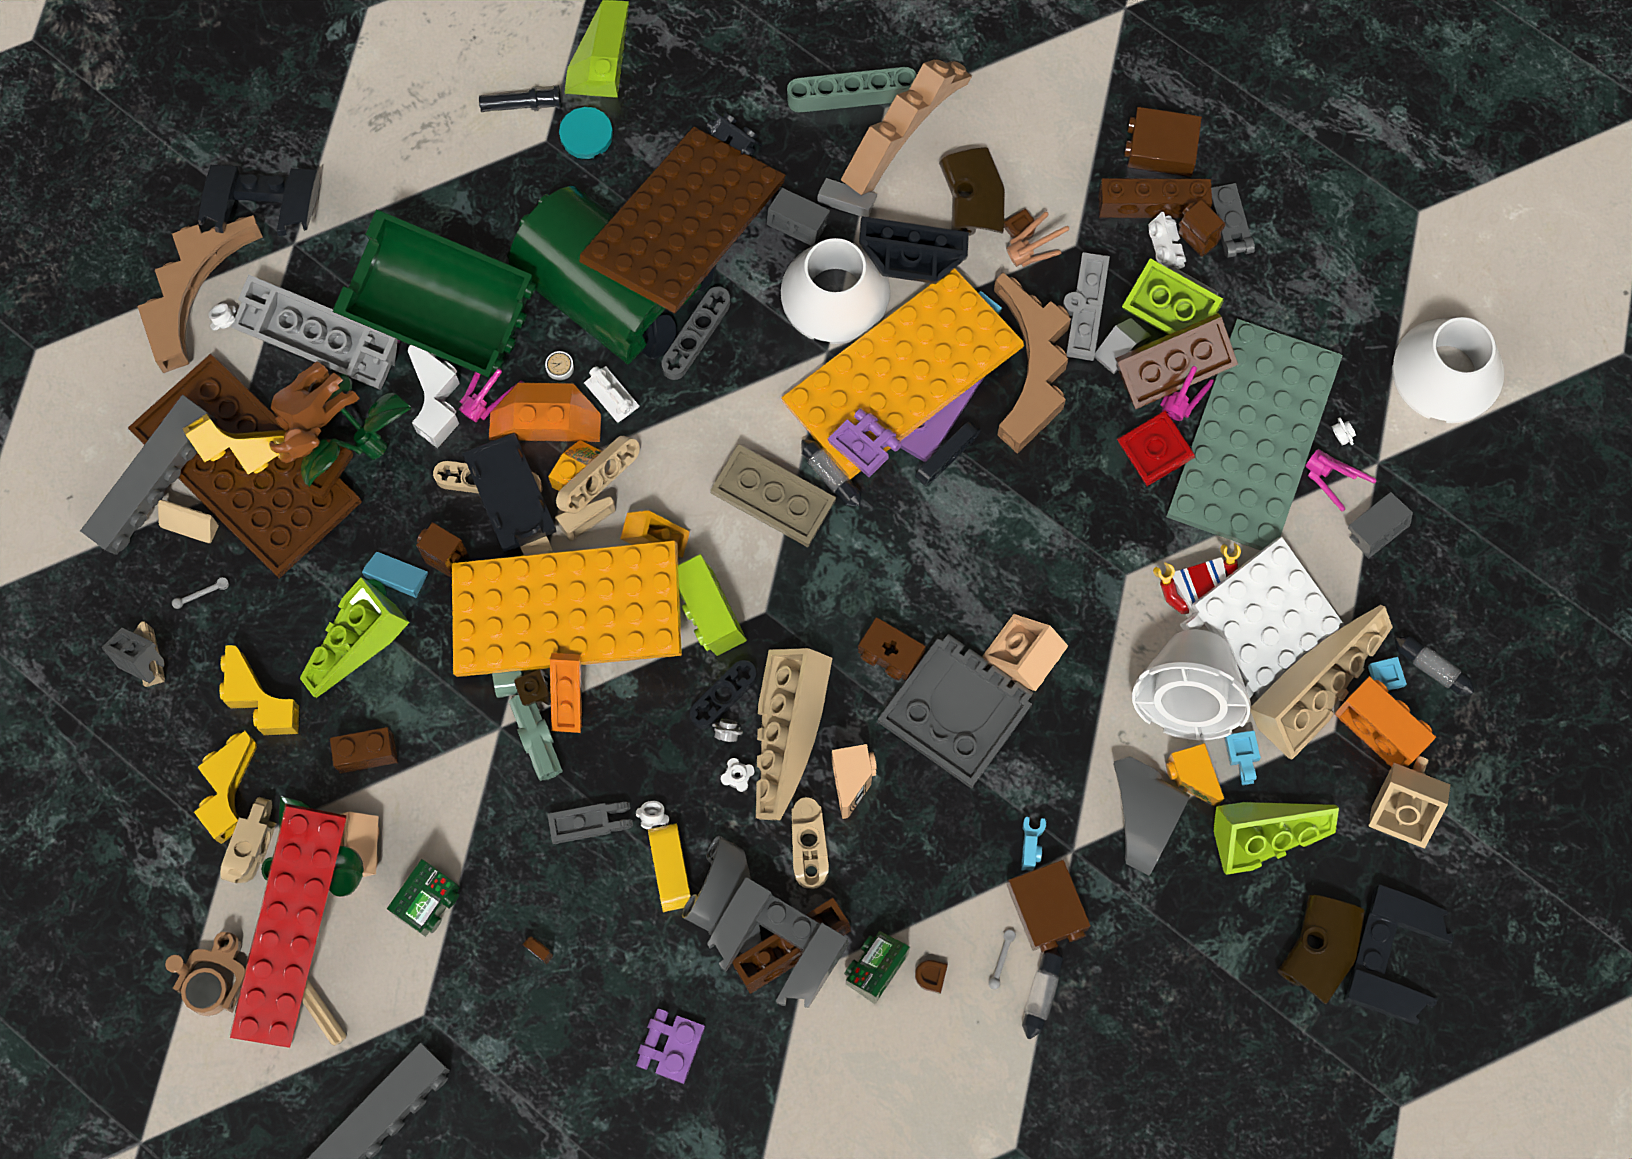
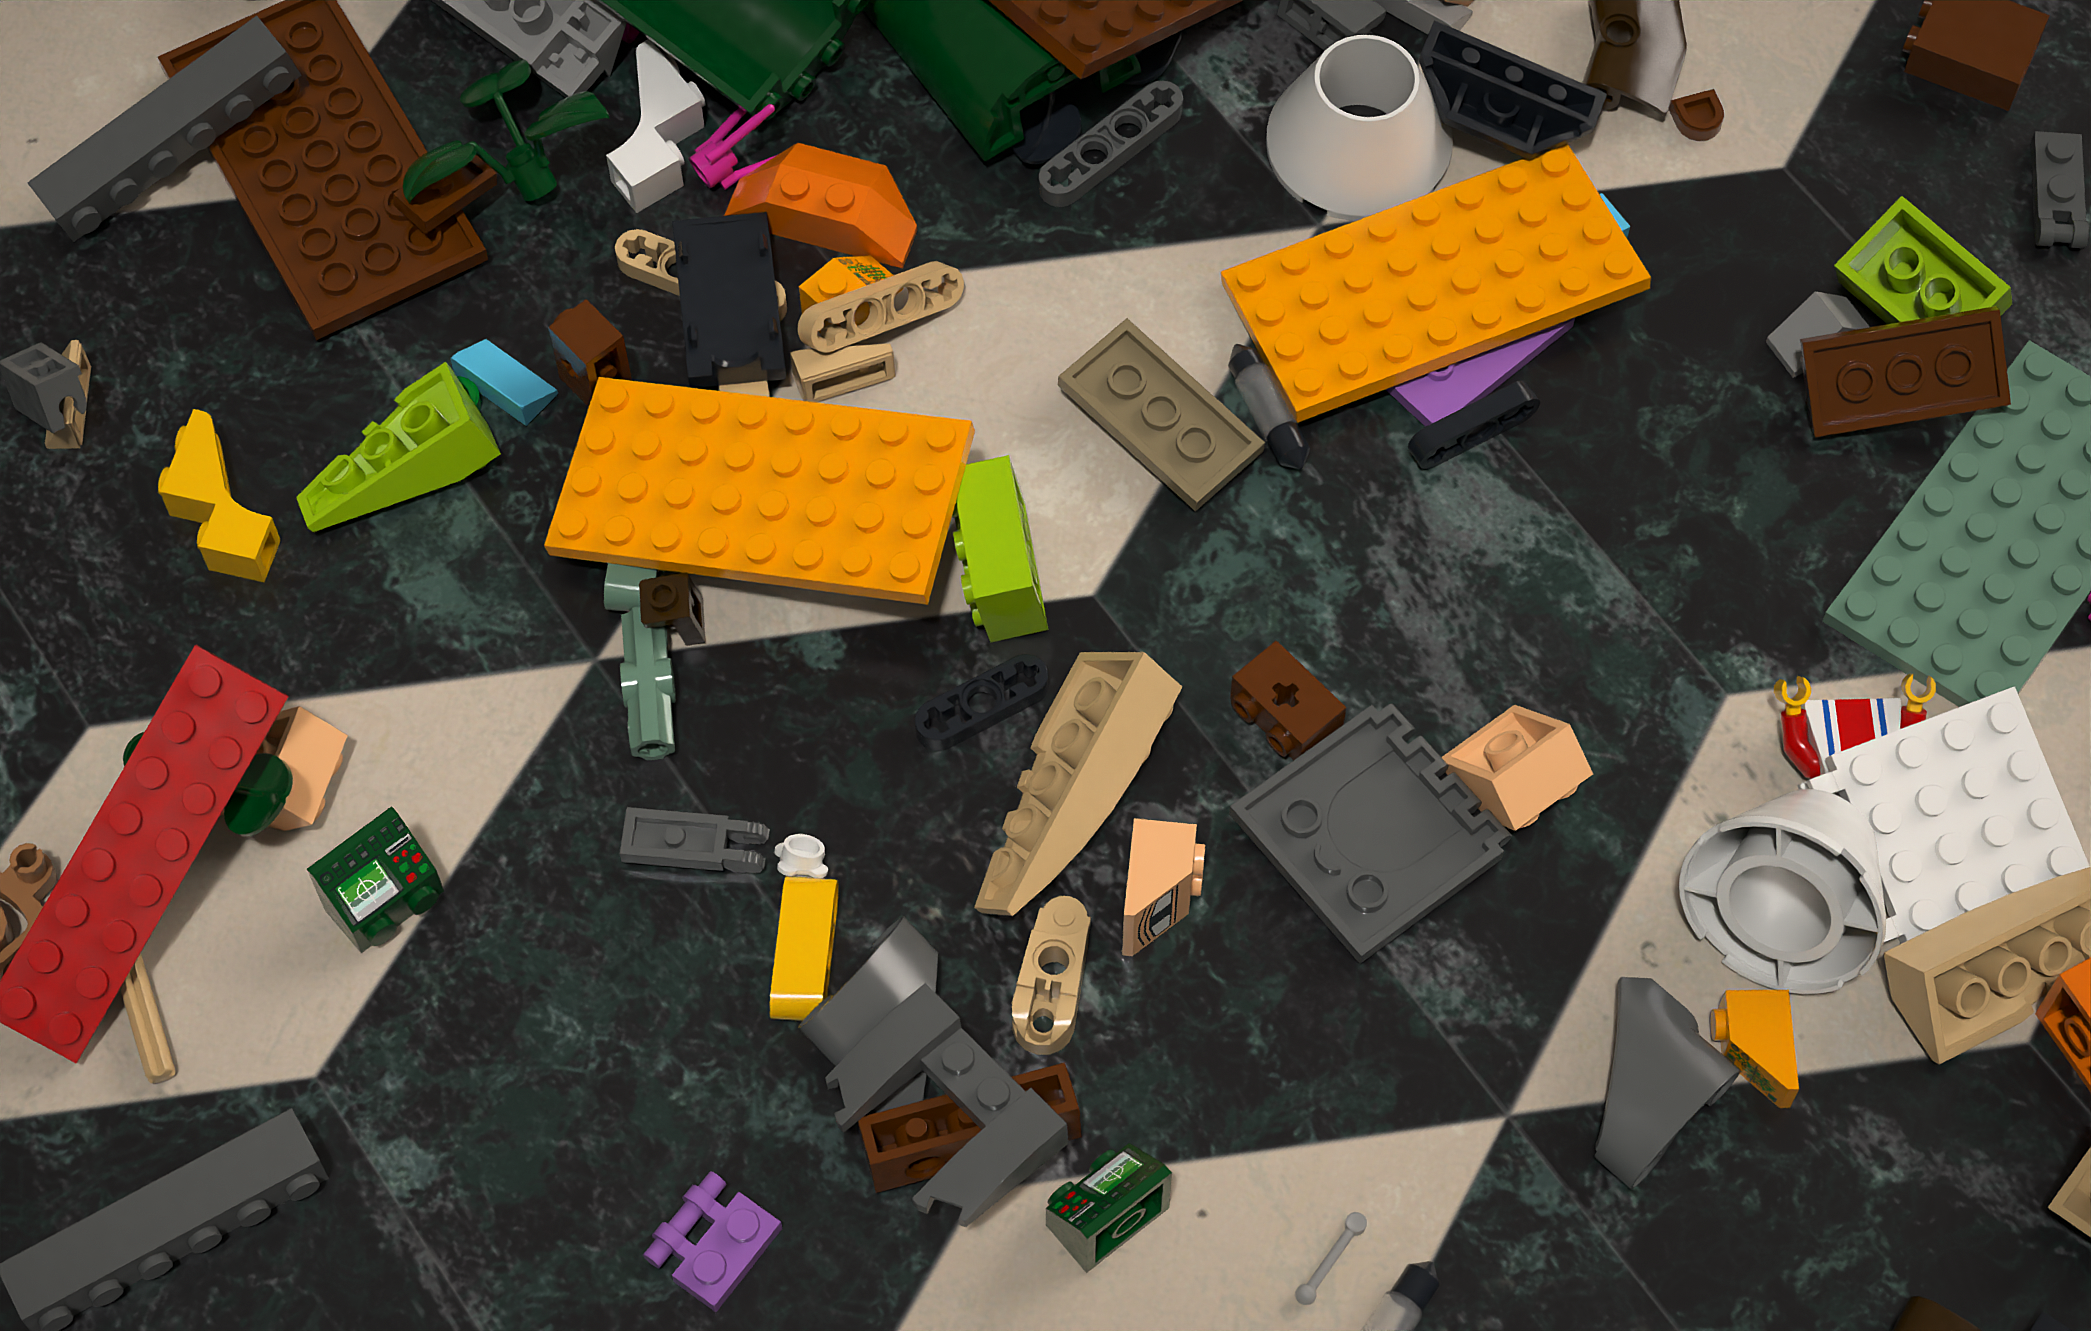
camera: 15 degrees right, 10 degrees down
tan slope [158,500,219,543] -> none
light grey hinge [172,577,229,609] -> none
yellow arch [183,414,287,474] -> none
yellow arch [194,731,257,844] -> none
tan piece [220,797,276,883] -> none
dark orange animal [269,361,360,463] -> none
reddish brown brick [330,727,398,773] -> none
reddish brown tile [522,936,553,965] -> none
tile [545,351,574,381] -> none
orange plate [550,653,582,733] -> none
white hinge [584,366,640,423] -> none
light orange slope [620,510,690,558] -> none
light grey plate [712,719,743,742] -> none
white plate [721,758,754,792] -> none
medium lavender plate [828,409,902,477] -> none
reddish brown tile [915,960,948,994] -> none
medium nougat arch [994,273,1071,454] -> none
nougat plant [1006,212,1069,267] -> none
reddish brown brick [1007,859,1090,953] -> none
medium azure plate [1021,817,1046,871] -> none
light grey hinge [1063,252,1110,361] -> none
reddish brown brick [1099,179,1212,218] -> none
red tile [1117,411,1195,486] -> none
white hinge [1148,212,1186,269] -> none
dark pink plant [1160,366,1214,421] -> none
reddish brown brick [1178,200,1225,257] -> none
lime wedge [1214,802,1339,875] -> none
medium azure plate [1224,731,1261,785] -> none

